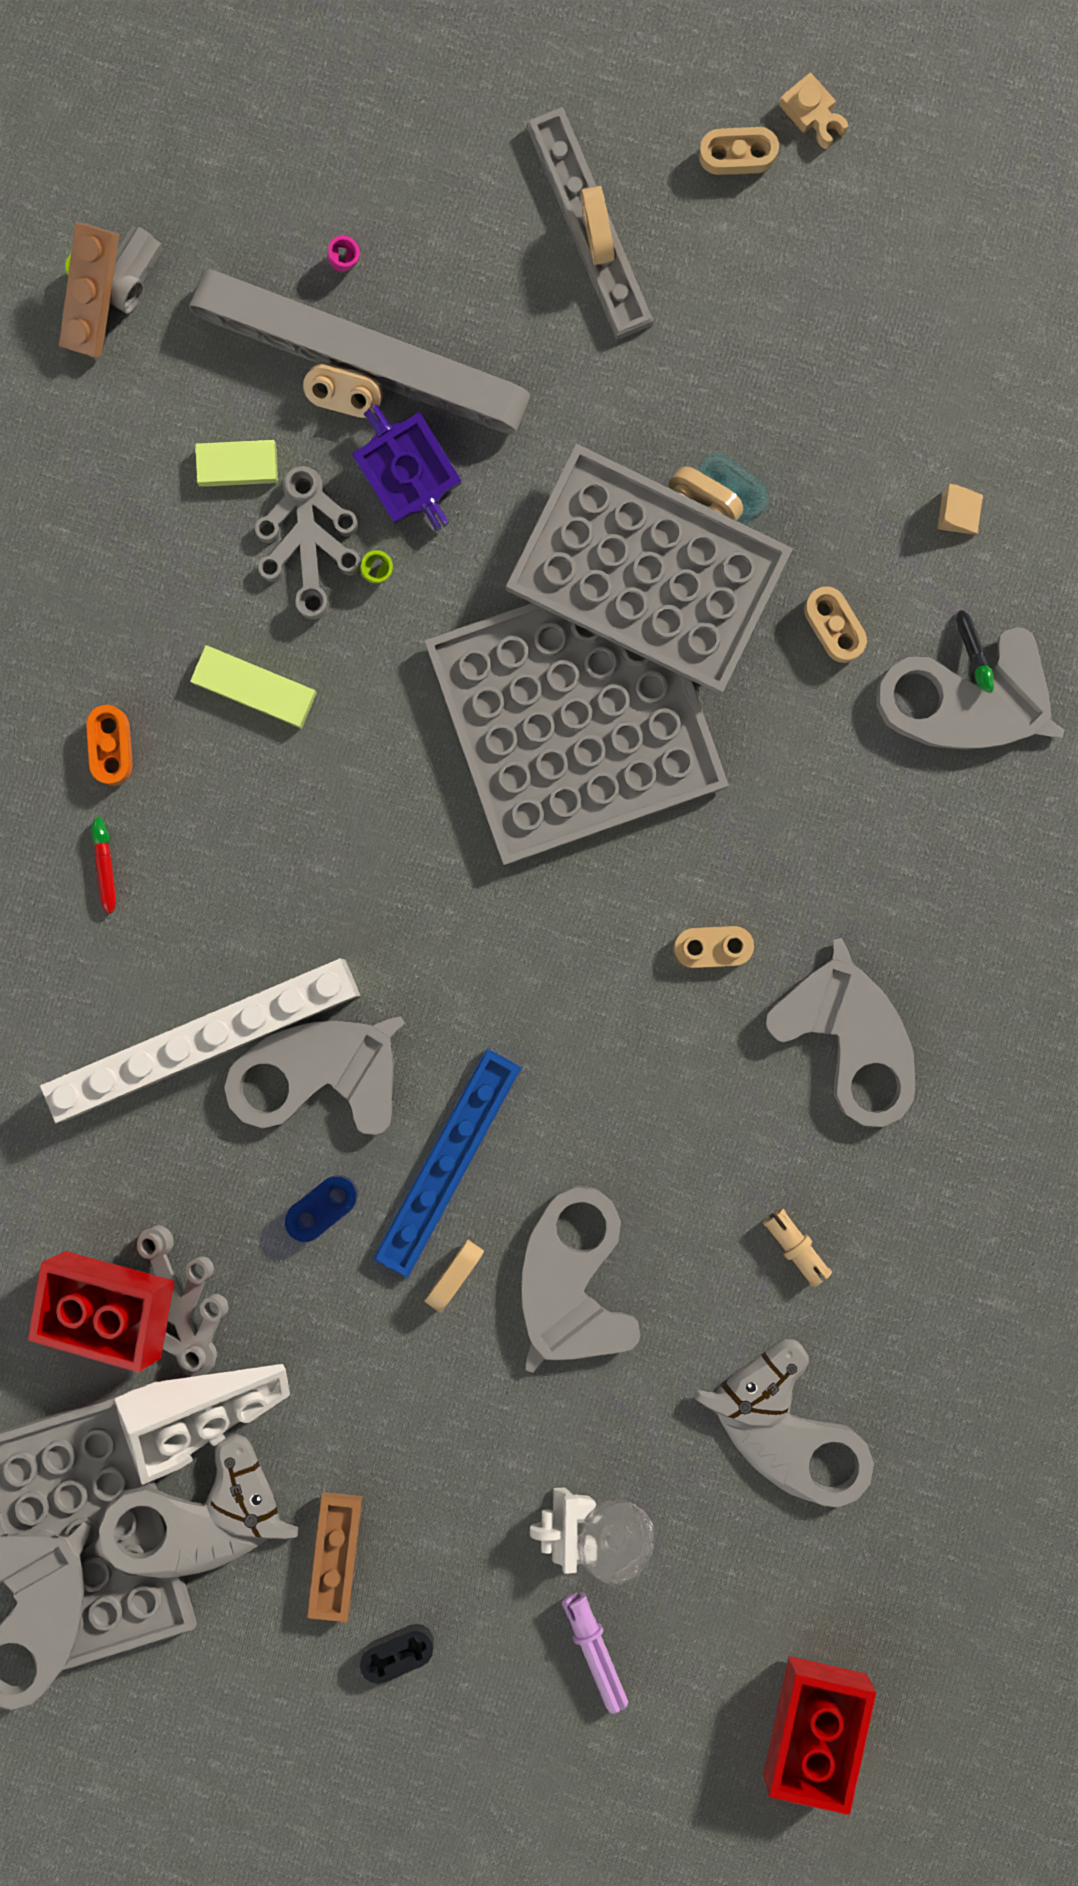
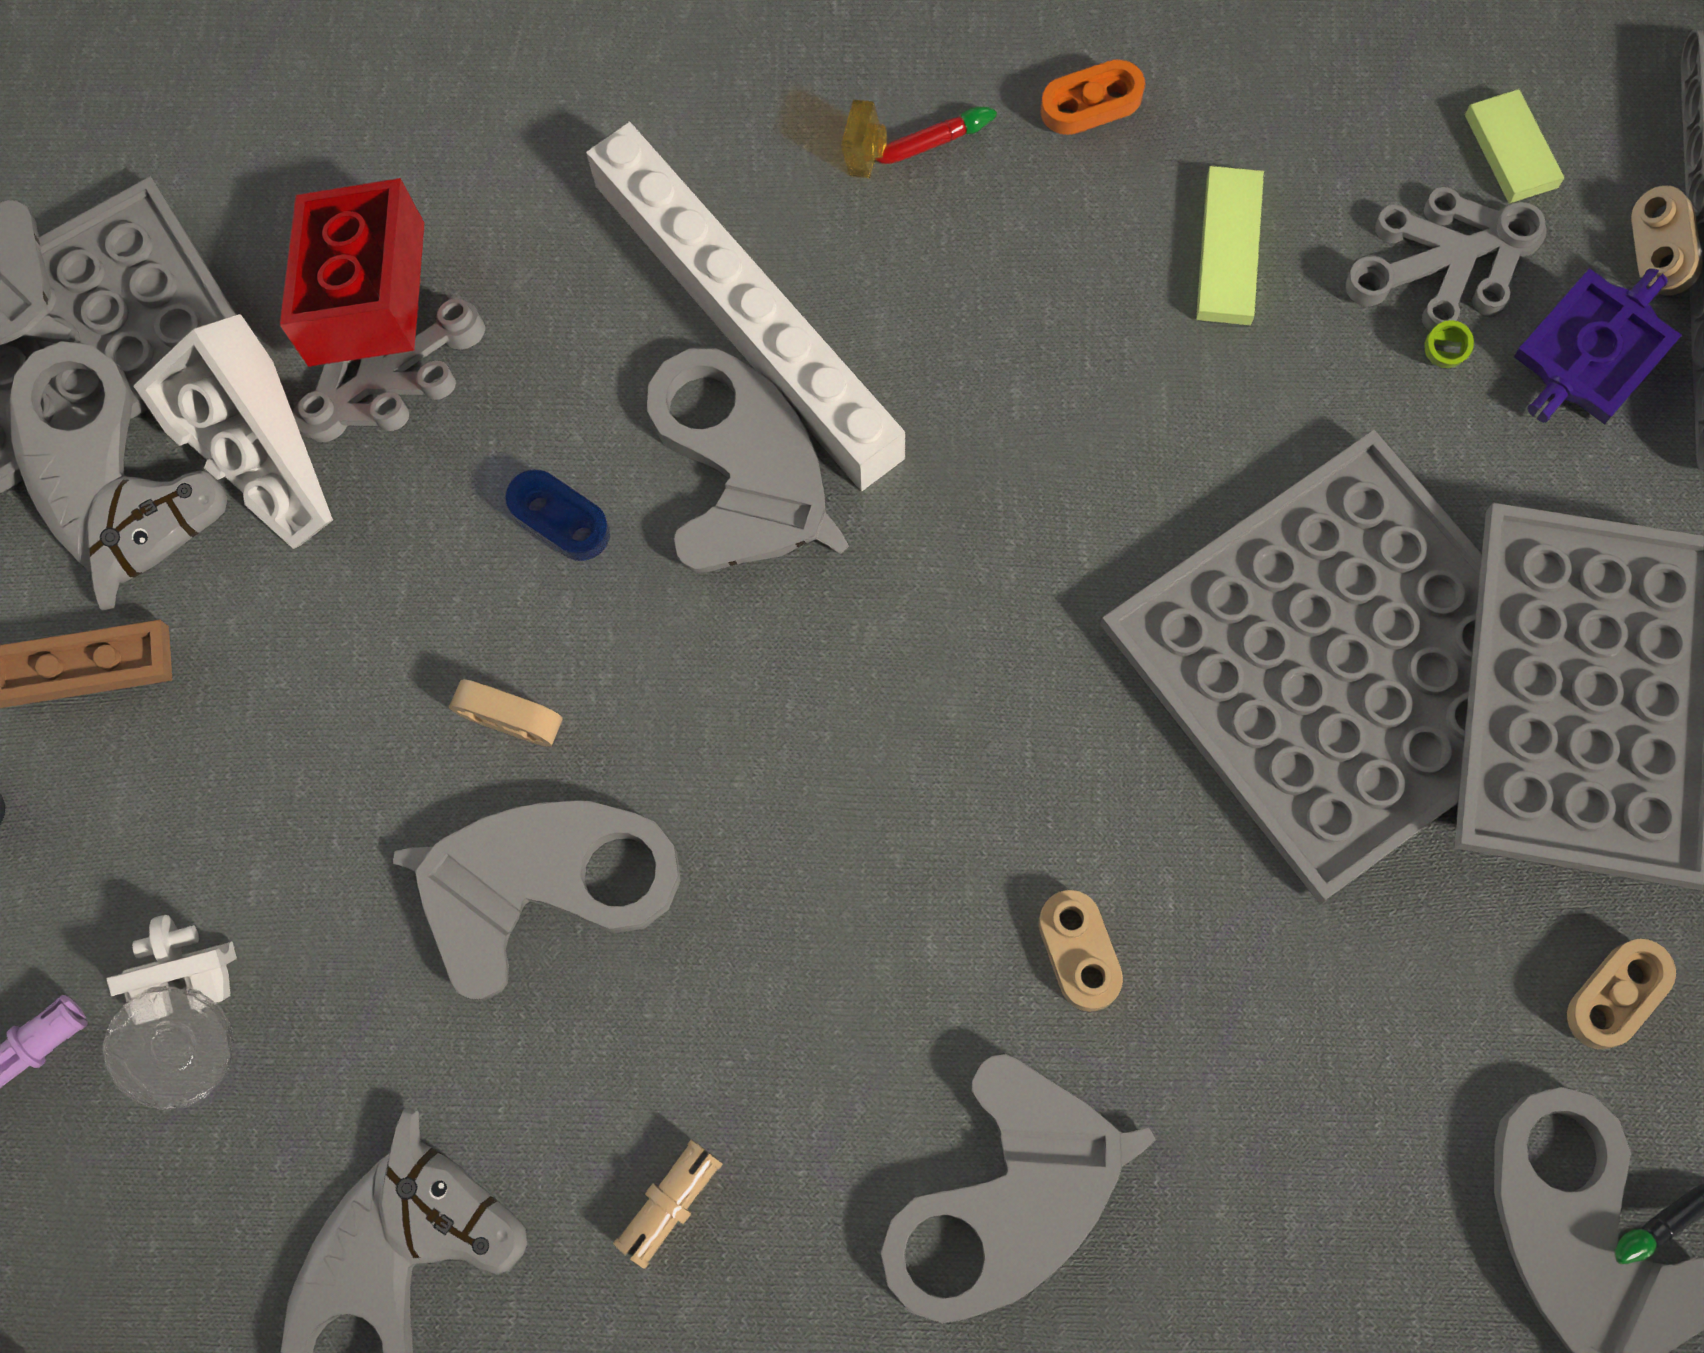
camera: 85 degrees right, 15 degrees down
blue tile [372,1048,522,1279] -> none
none -> clear yellow plate [841,99,887,178]

